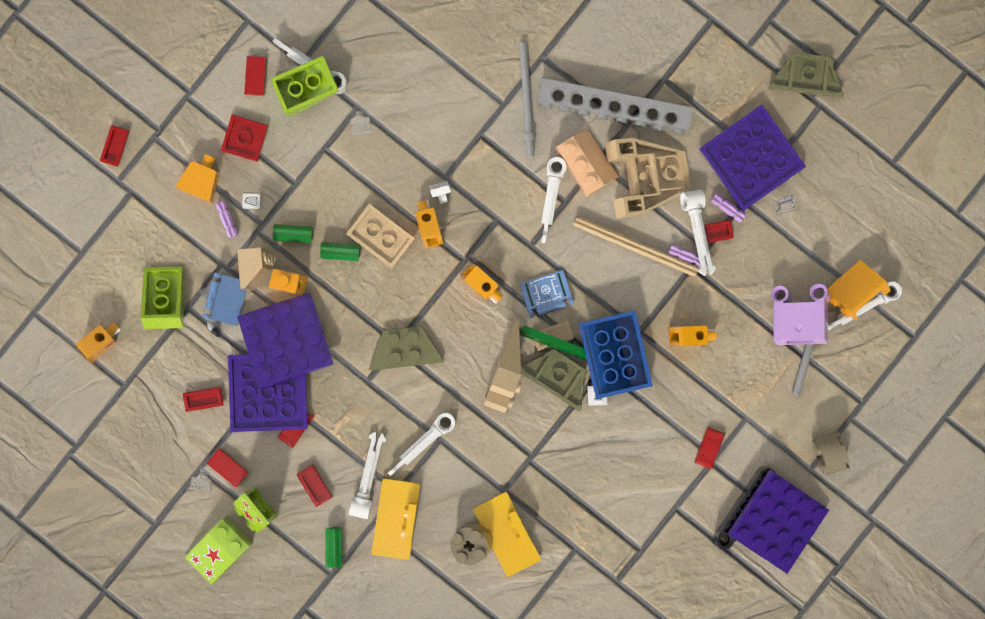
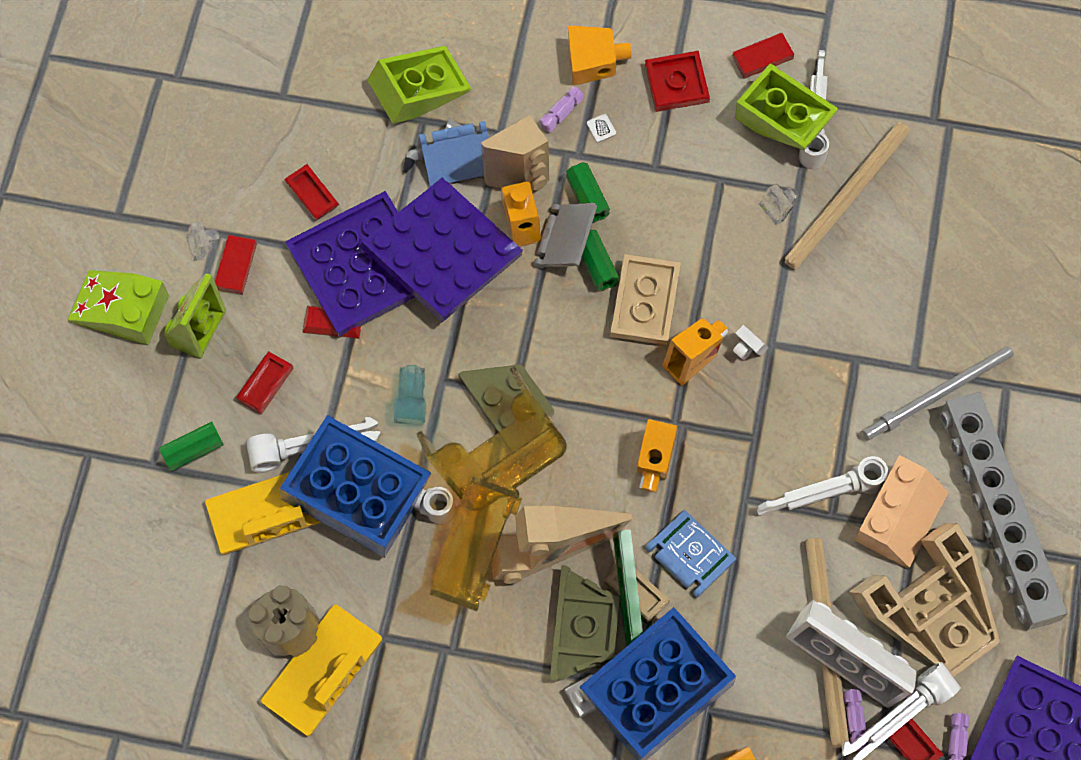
camera: 70 degrees right, 20 degrees down
light orange torso [75,321,121,362] -> none
none -> blue slope [280,415,431,558]
none -> clear light blue piece [394,365,426,424]
none -> clear yellow windscreen [416,366,567,512]
none -> clear yellow windscreen [430,472,522,611]
none -> light grey piece [533,203,597,269]
none -> tan axle [785,122,910,270]
none -> white slope [785,600,916,708]

